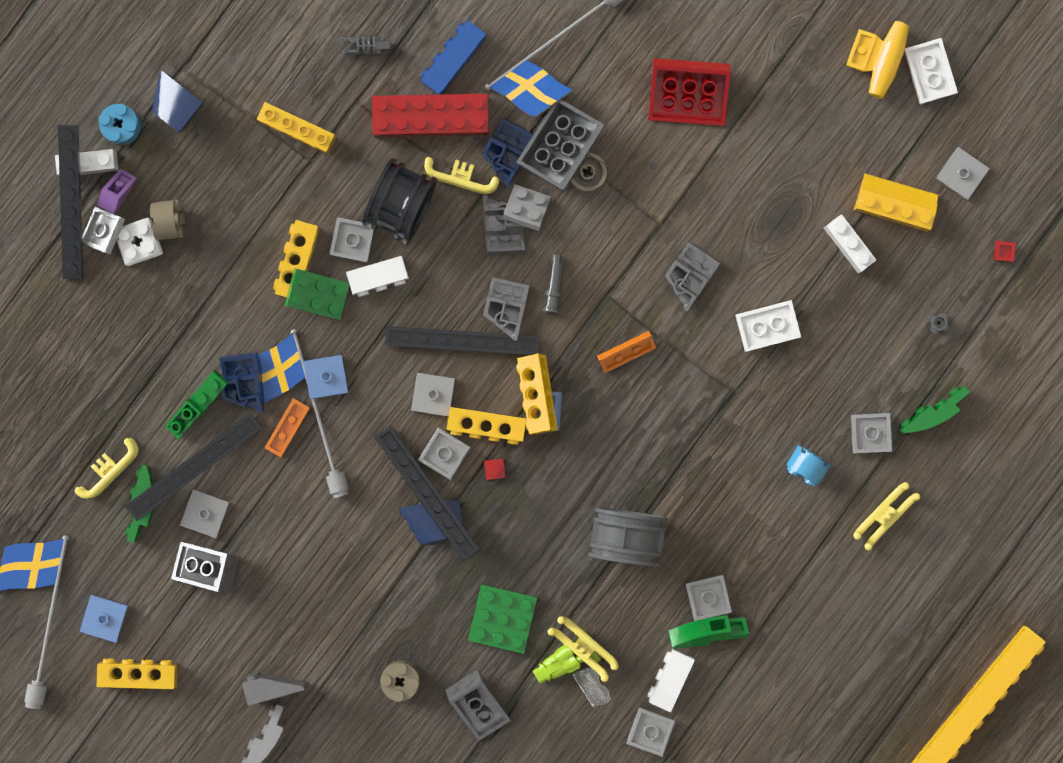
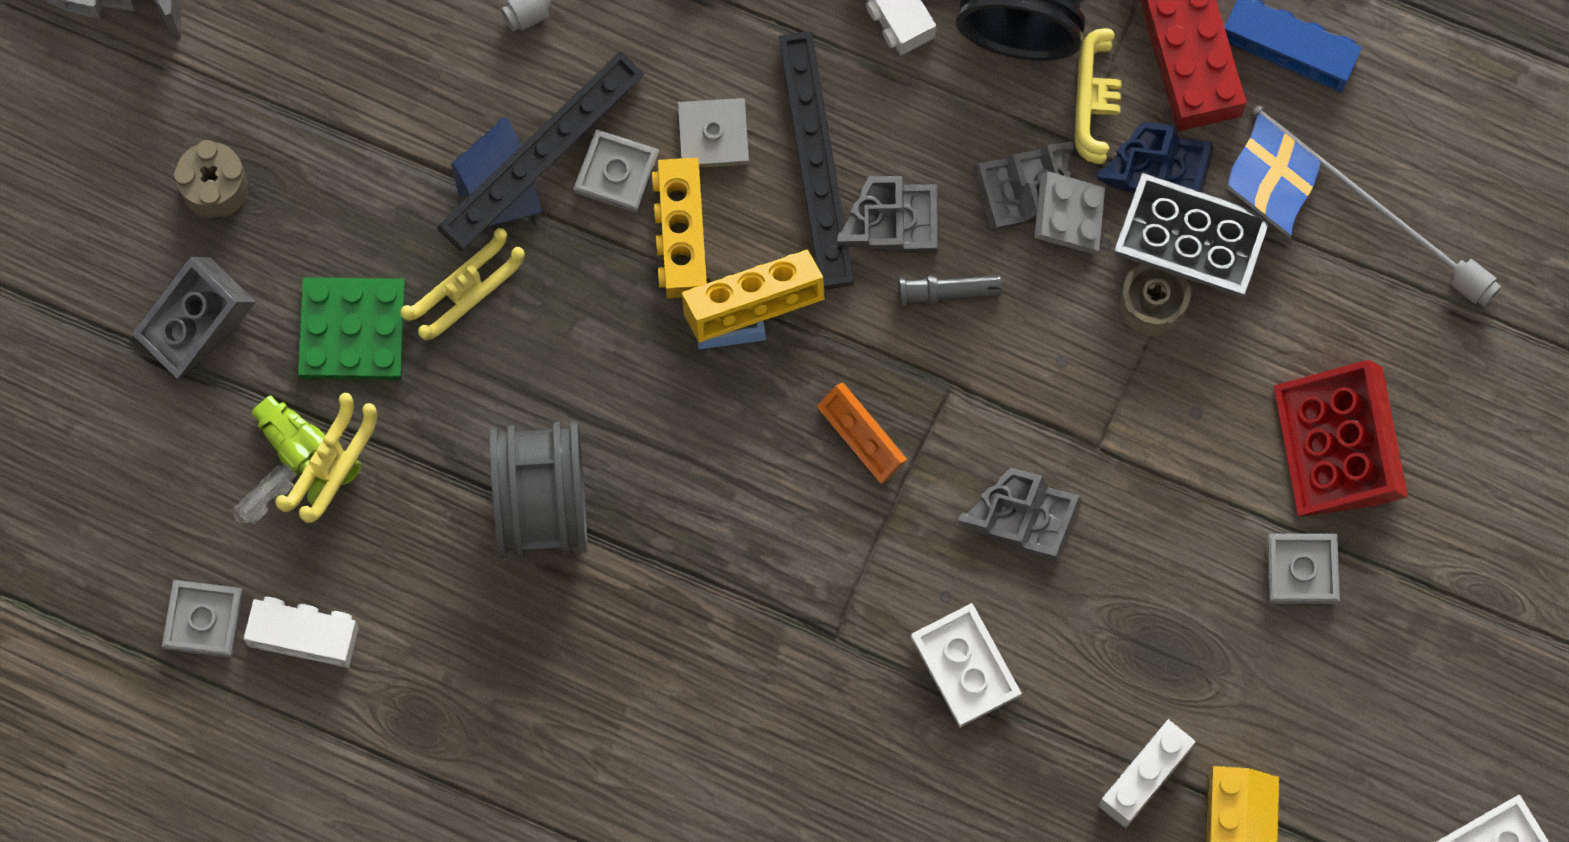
camera: 80 degrees right, 15 degrees down
red plate [484,458,505,480] -> none
green slope [668,615,749,649] -> none
light grey plate [685,575,732,621] -> none
dark azure brick [786,445,831,487] -> none
yellow plate [846,21,909,99] -> none
none -> light yellow piece [400,228,525,340]
none -> light grey plate [1267,534,1340,604]

